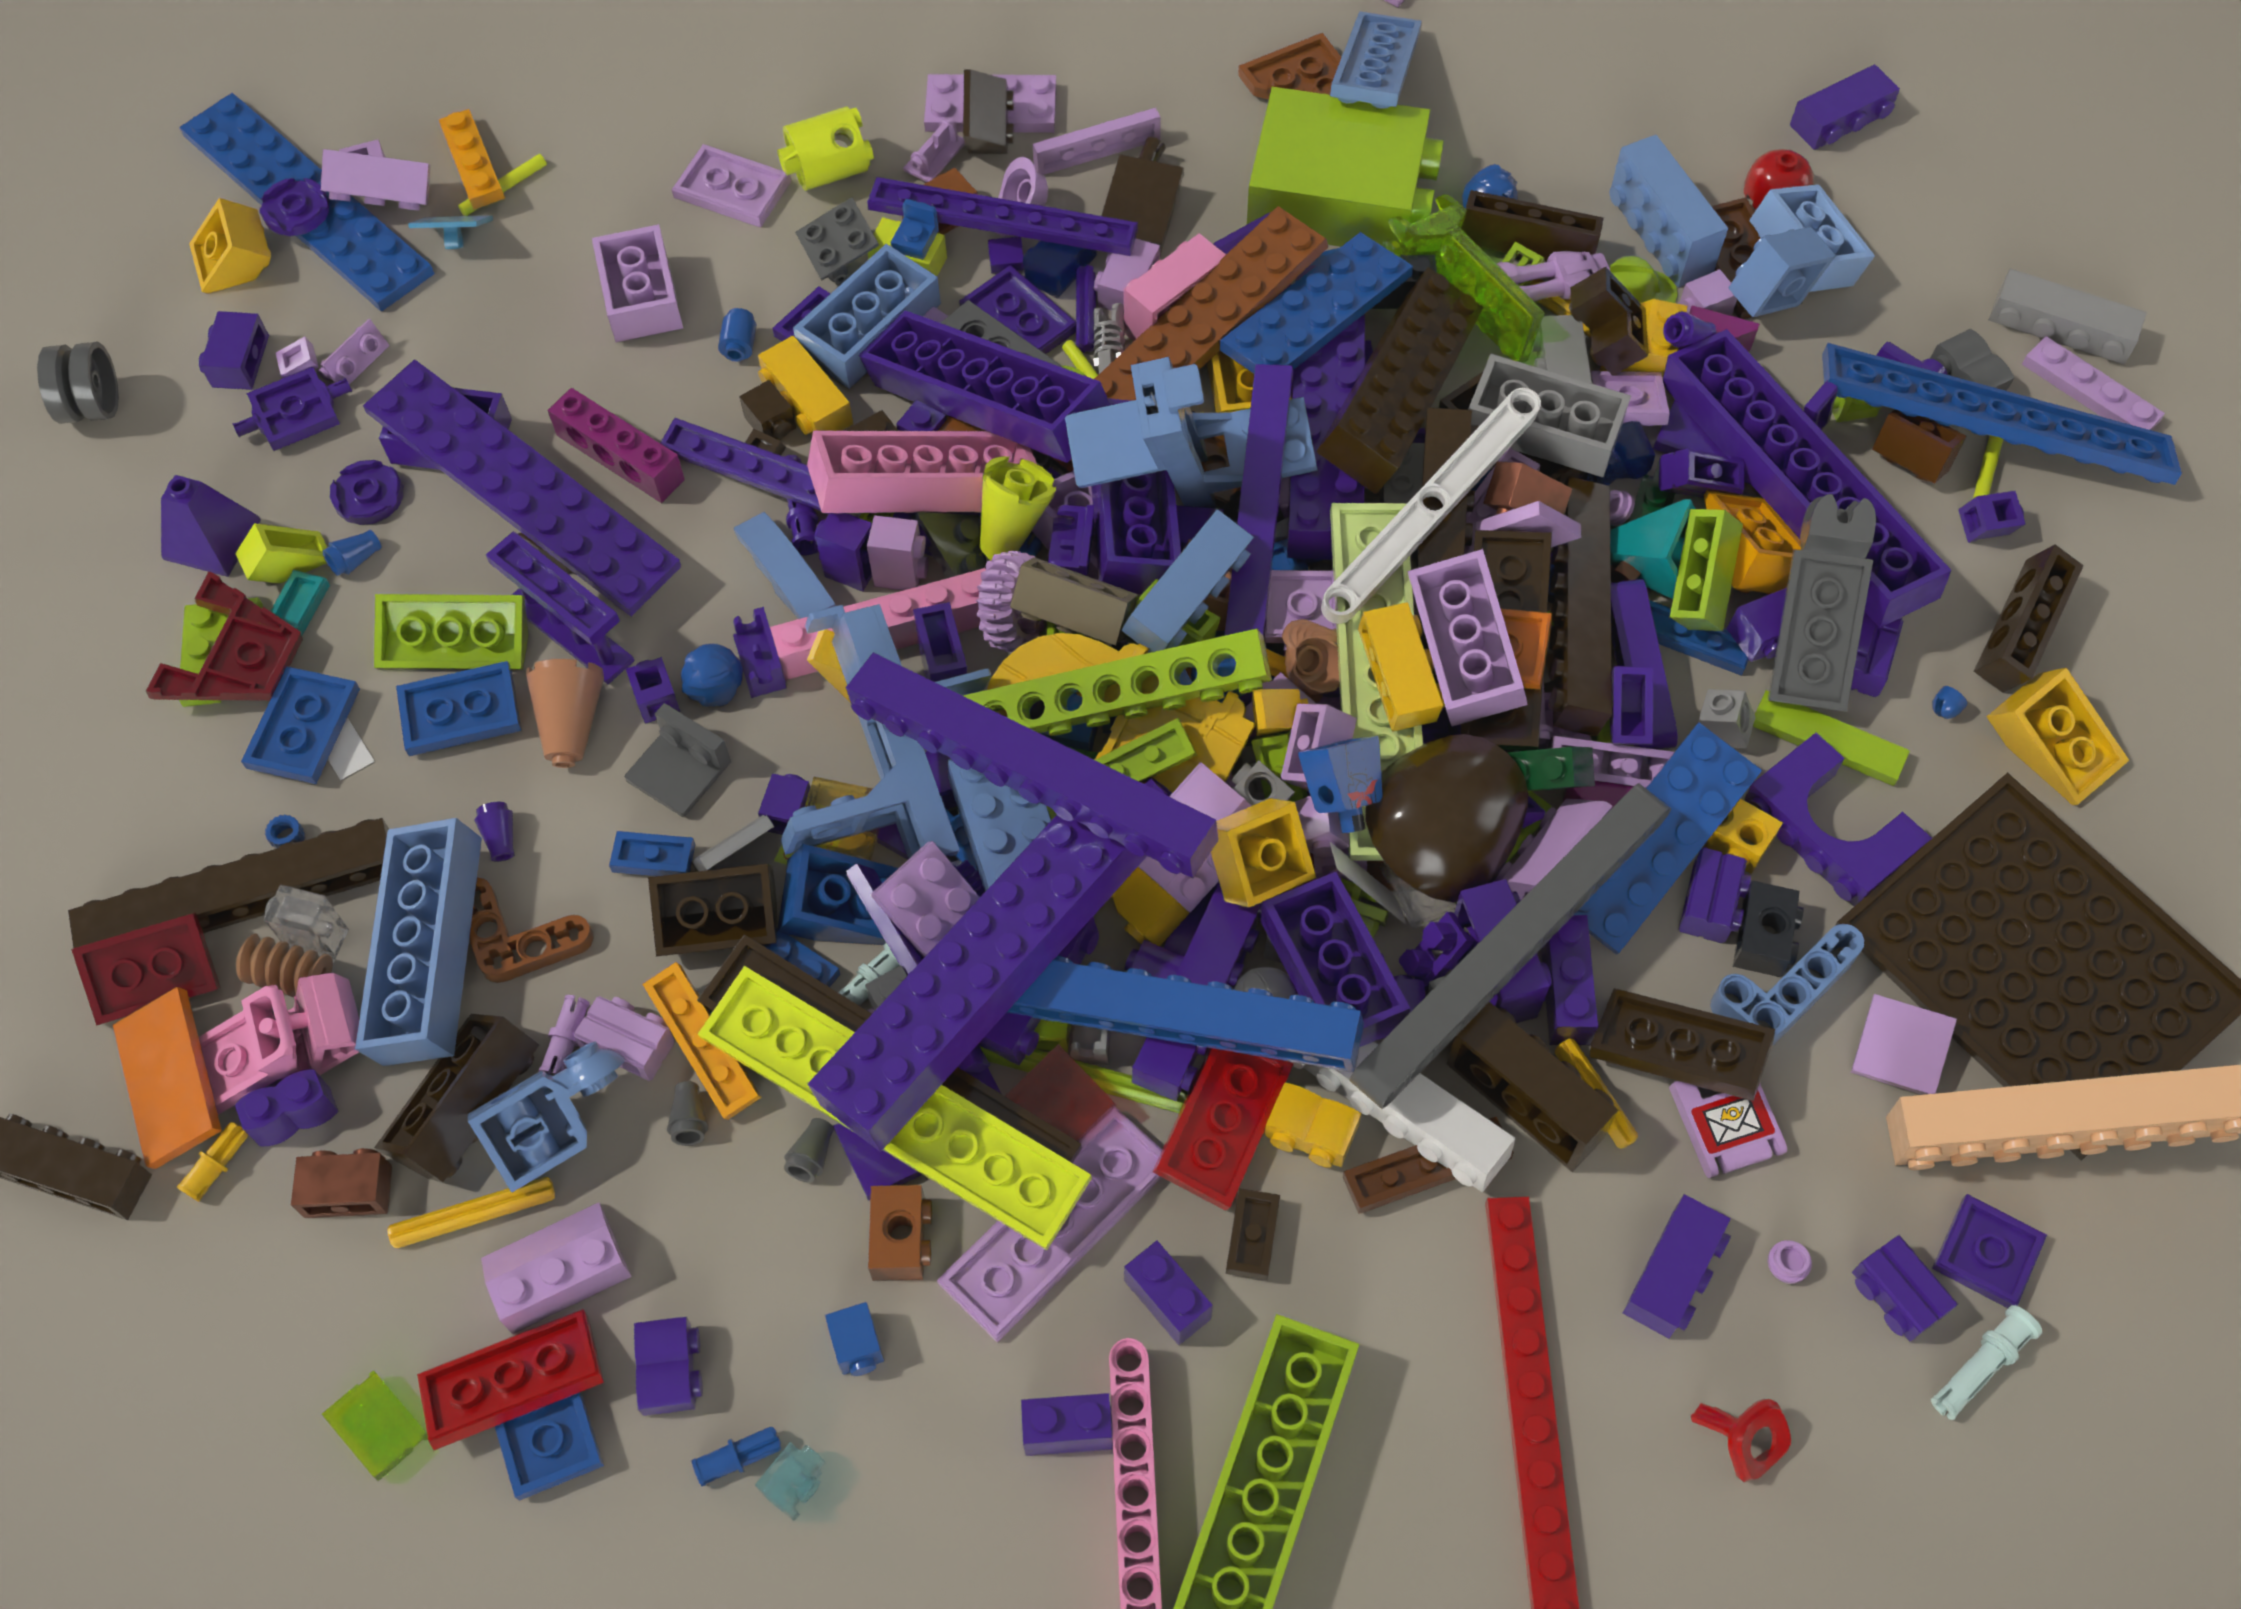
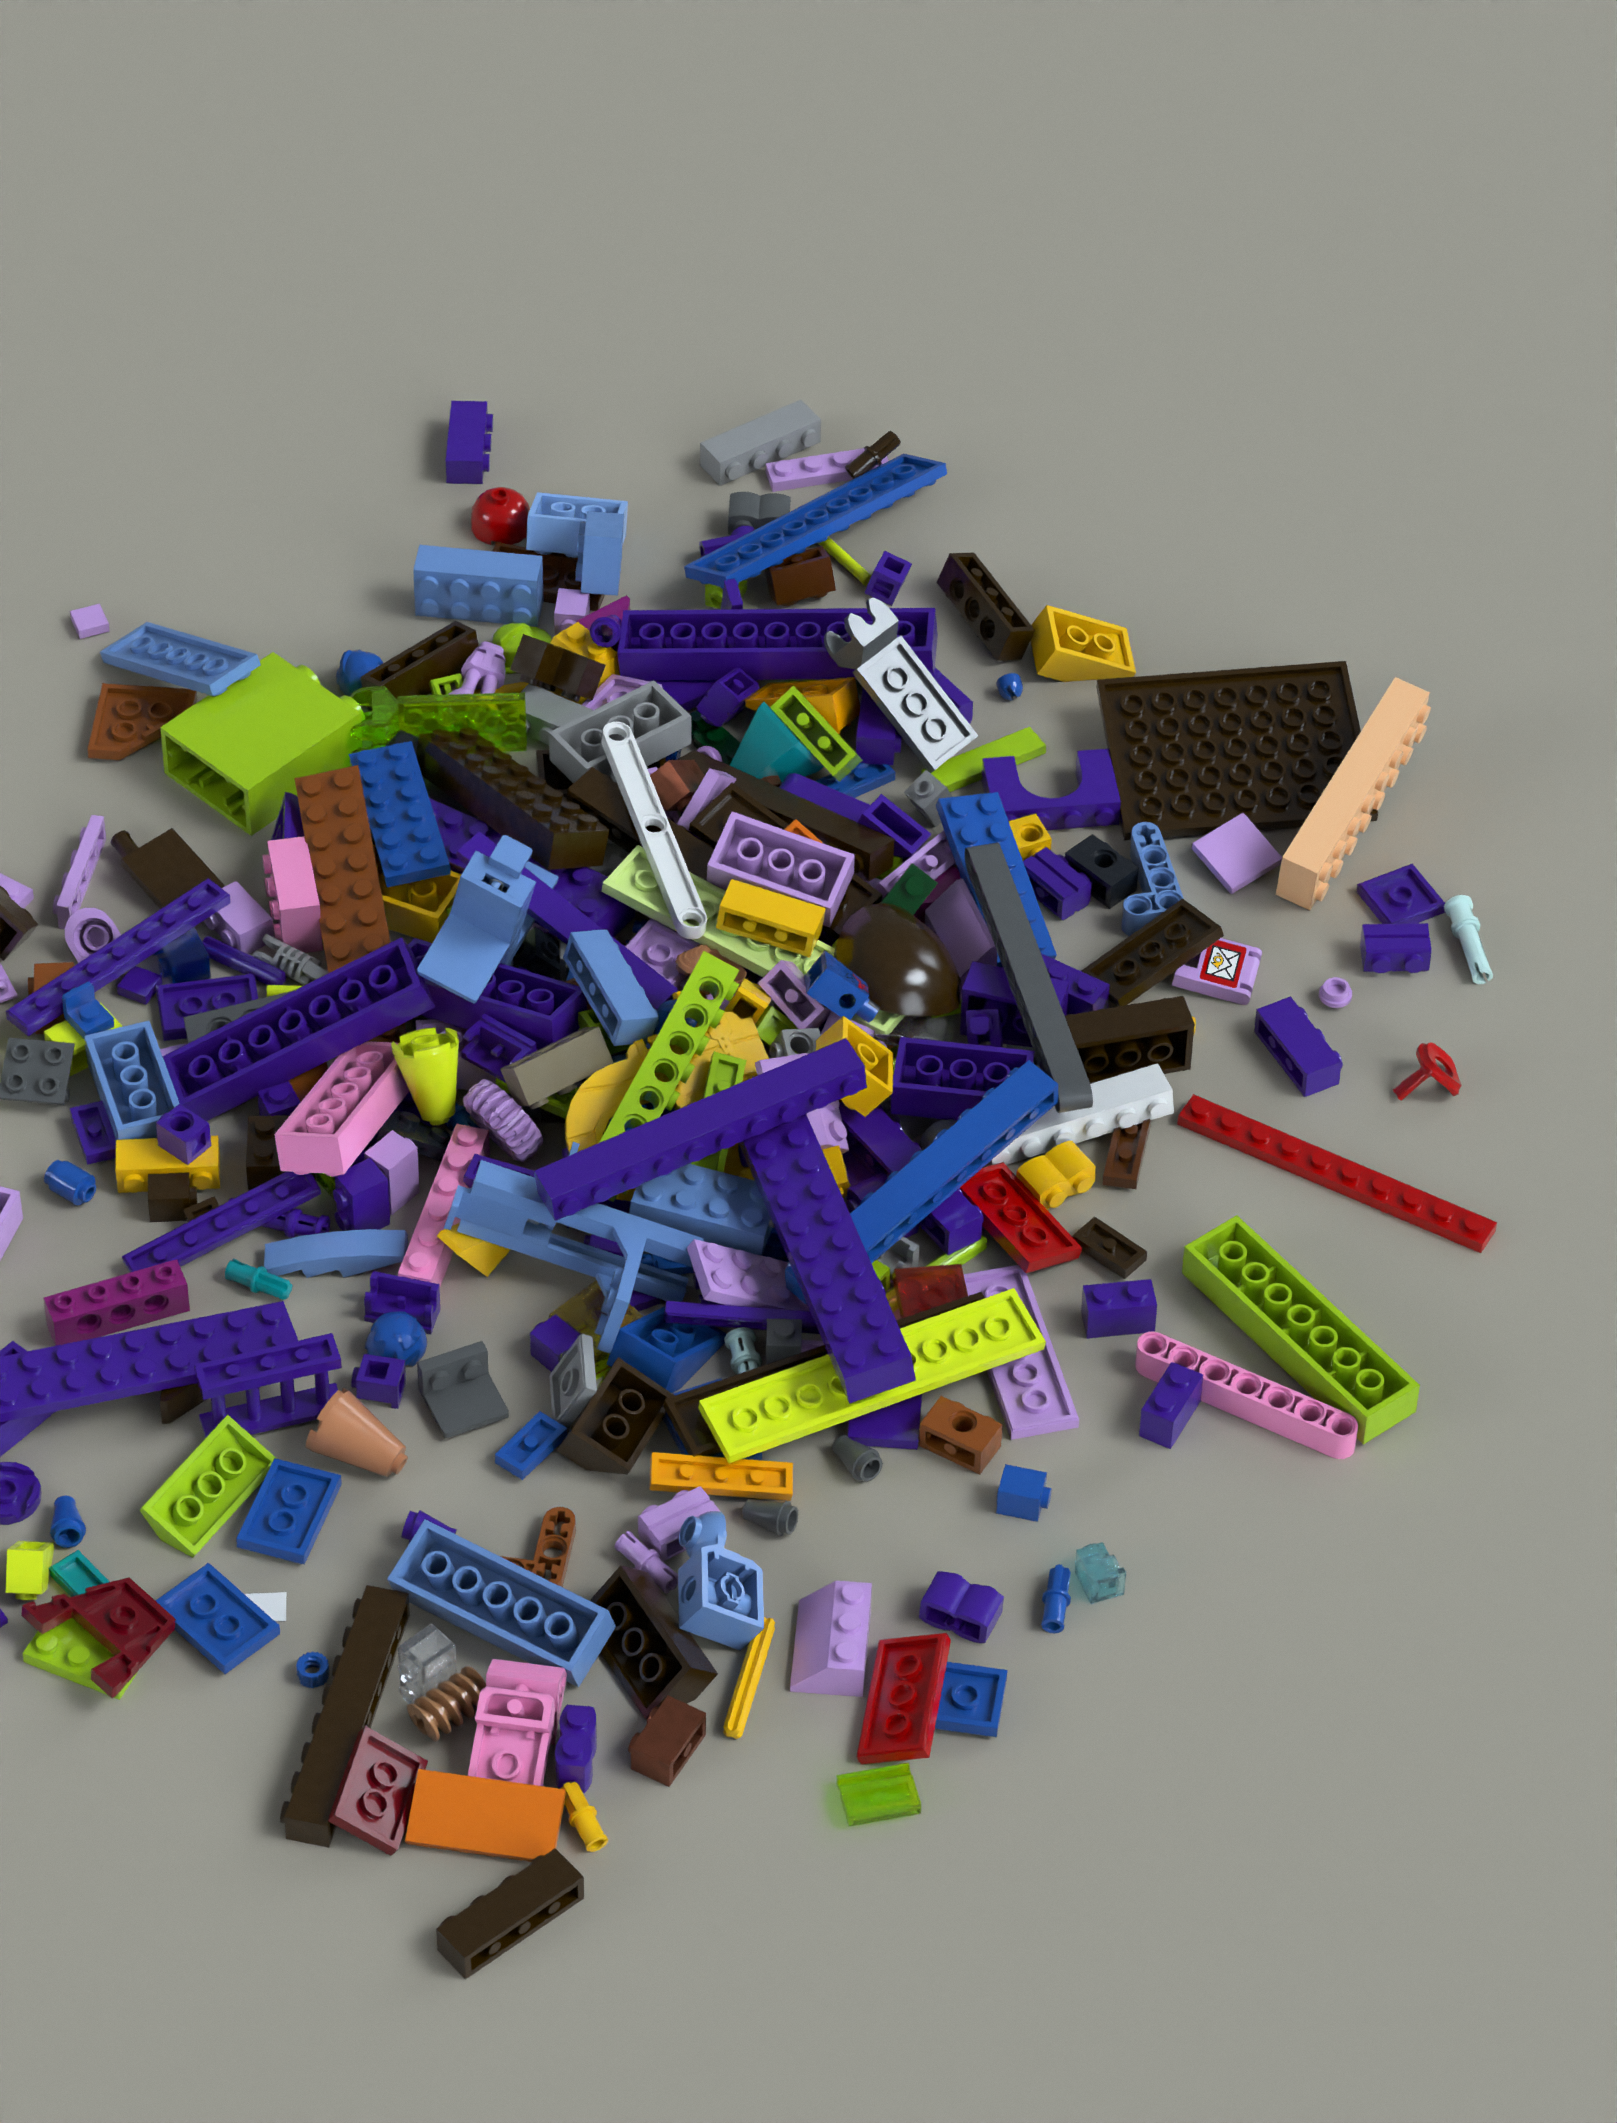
camera: 60 degrees left, 15 degrees down
none -> dark purple brick [156,1104,211,1165]
none -> teal axle [225,1258,293,1300]
none -> dark brown axle [845,431,901,479]

